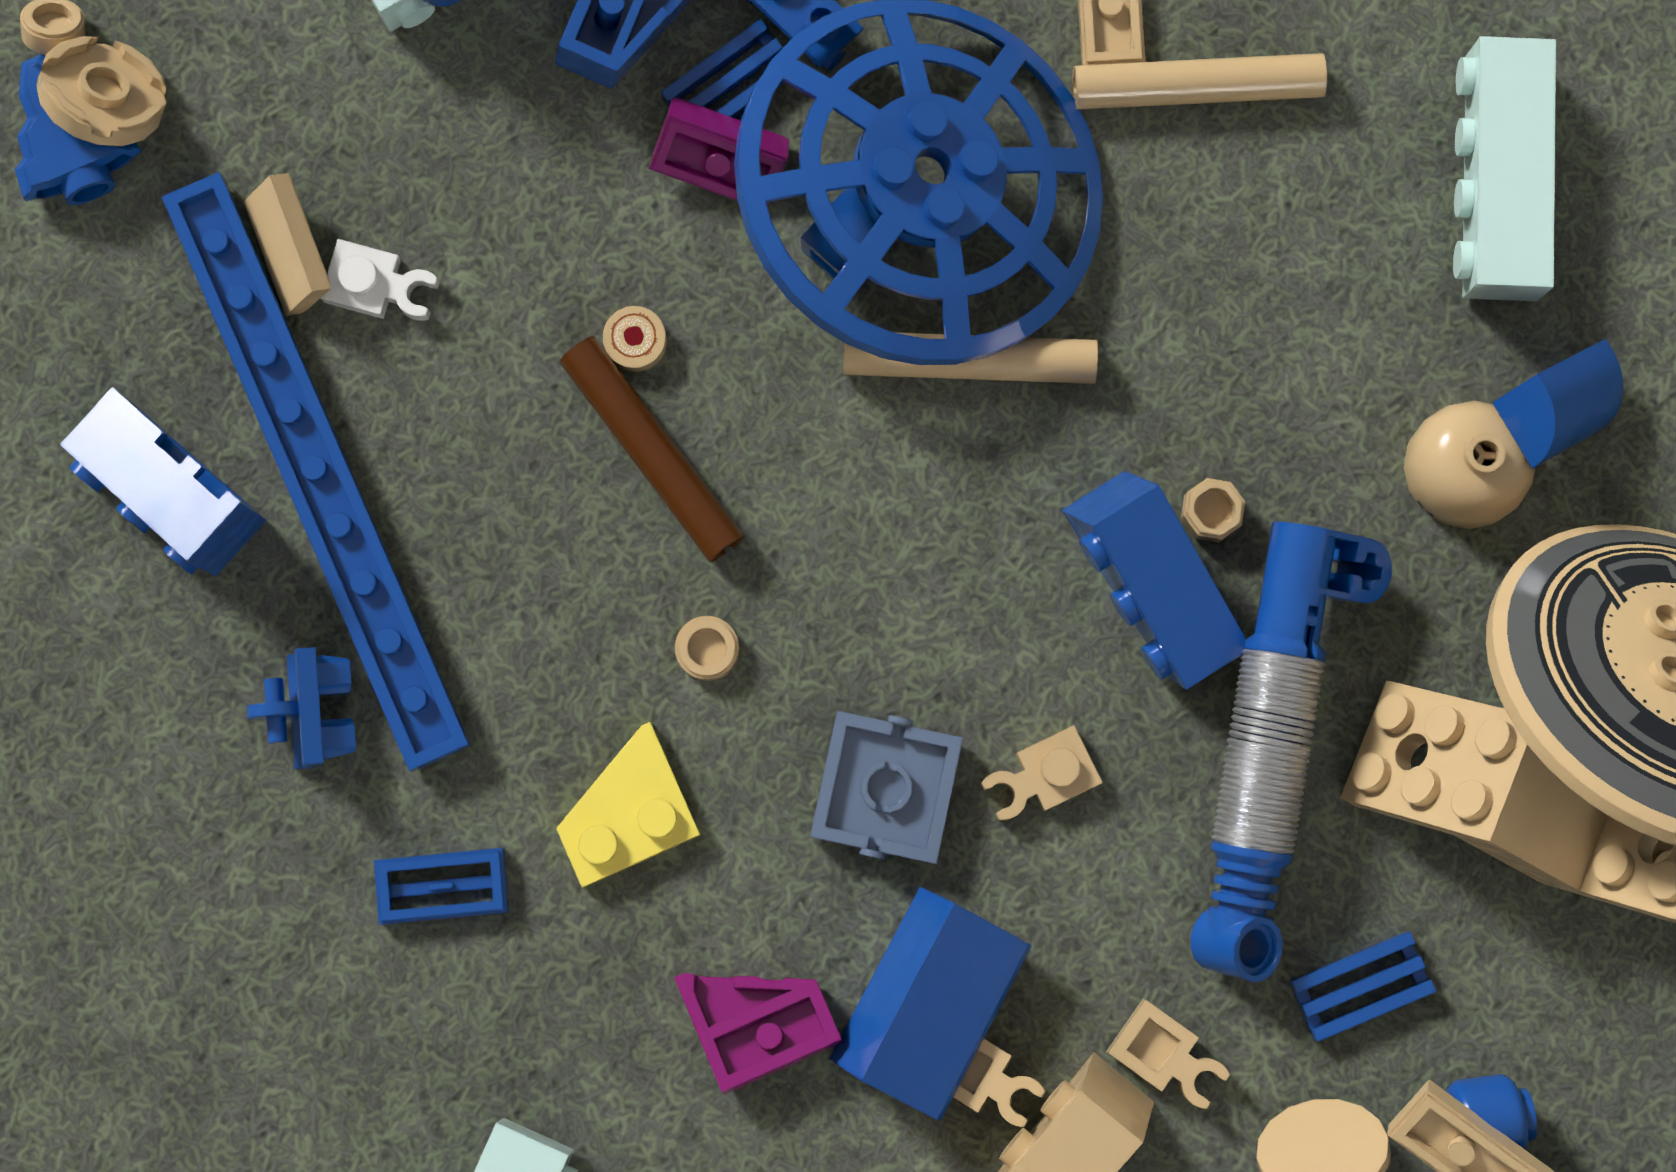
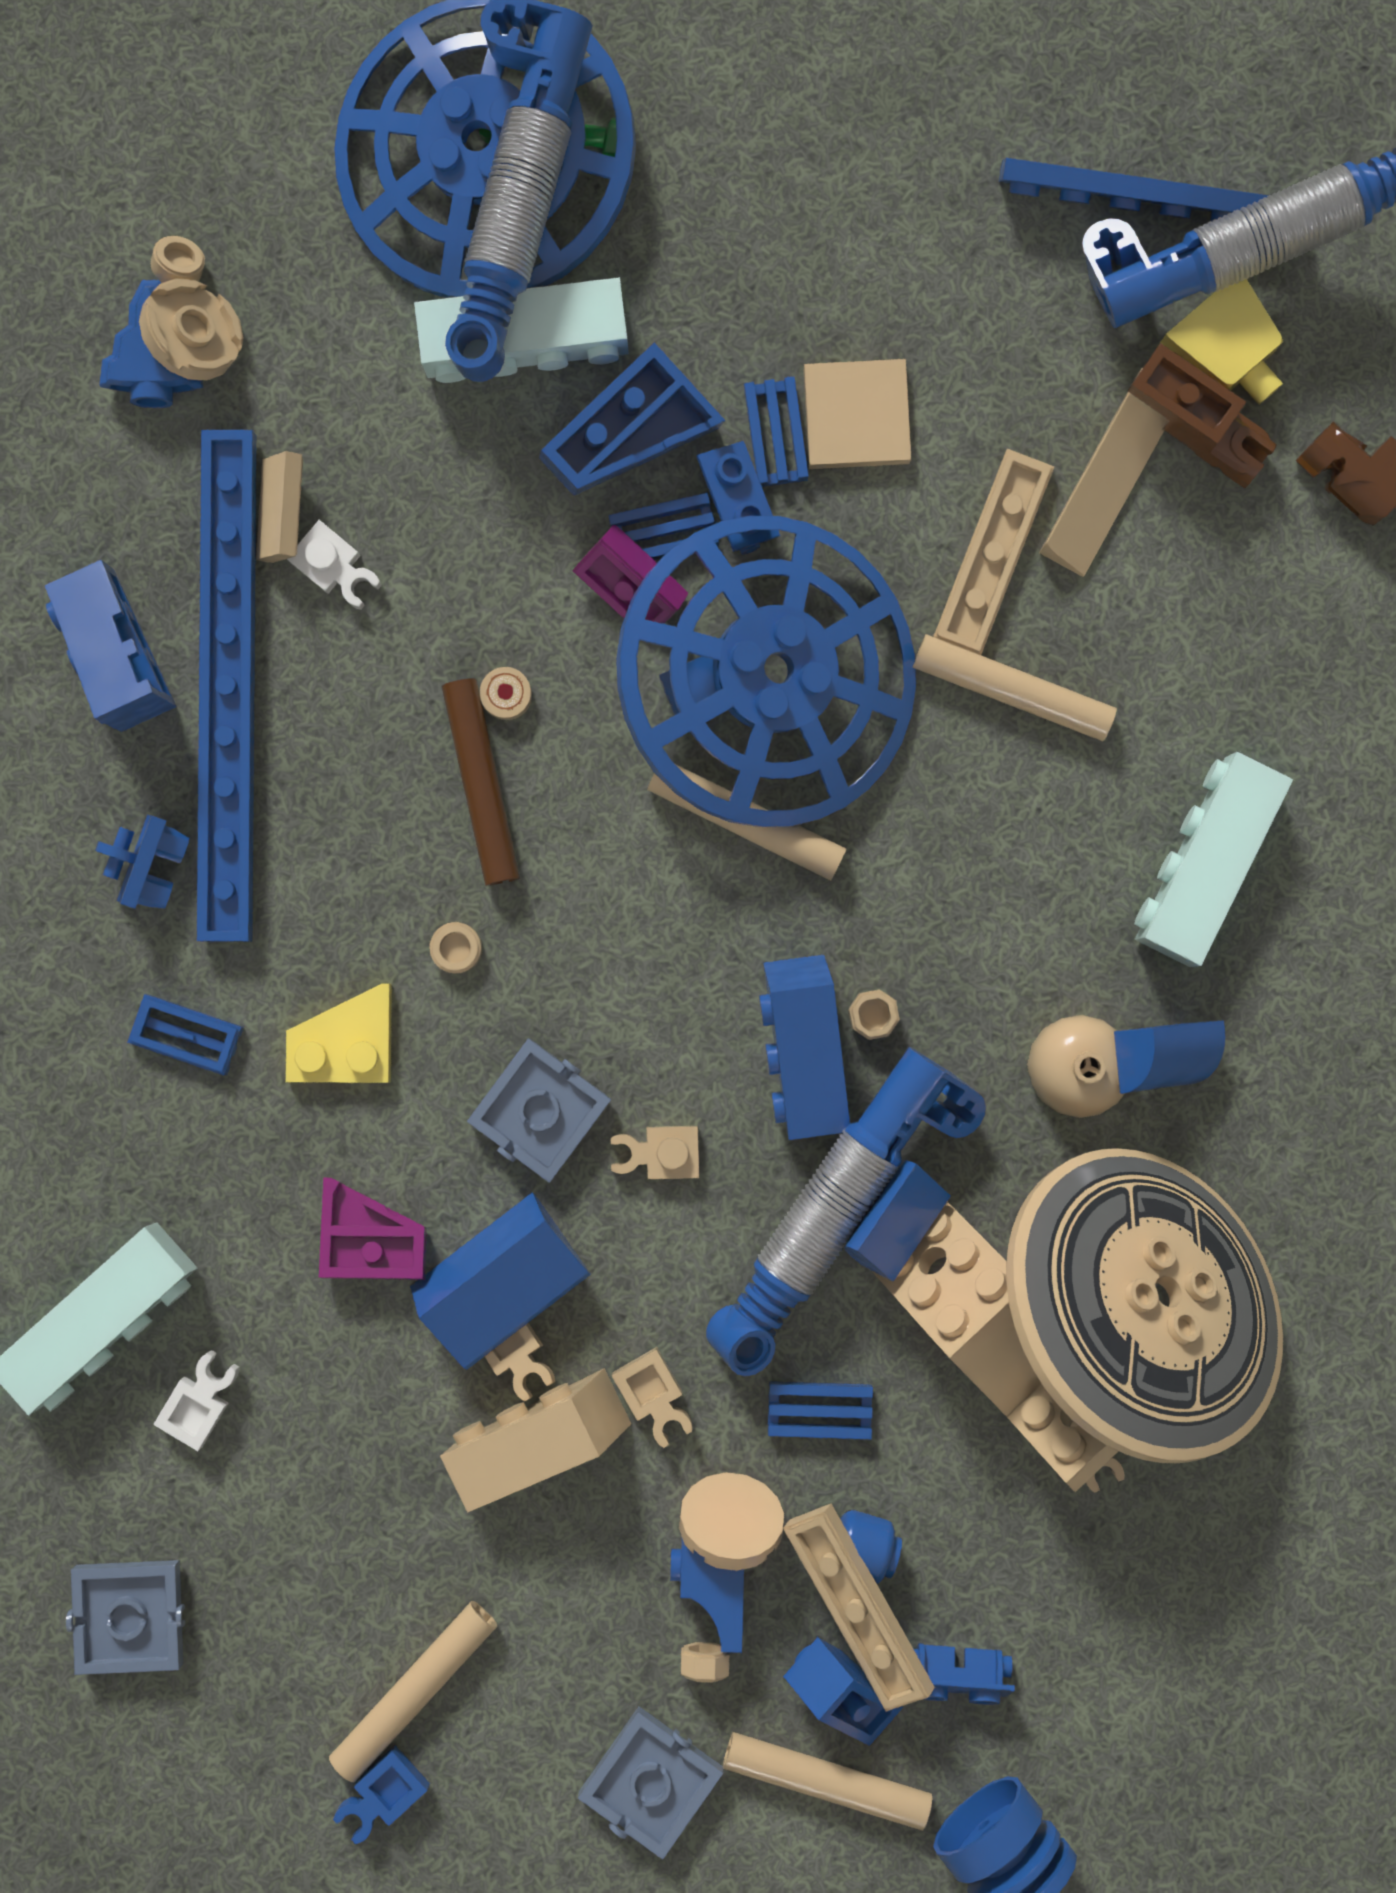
camera: 25 degrees right, 5 degrees up
none -> blue brick [844,1160,951,1282]

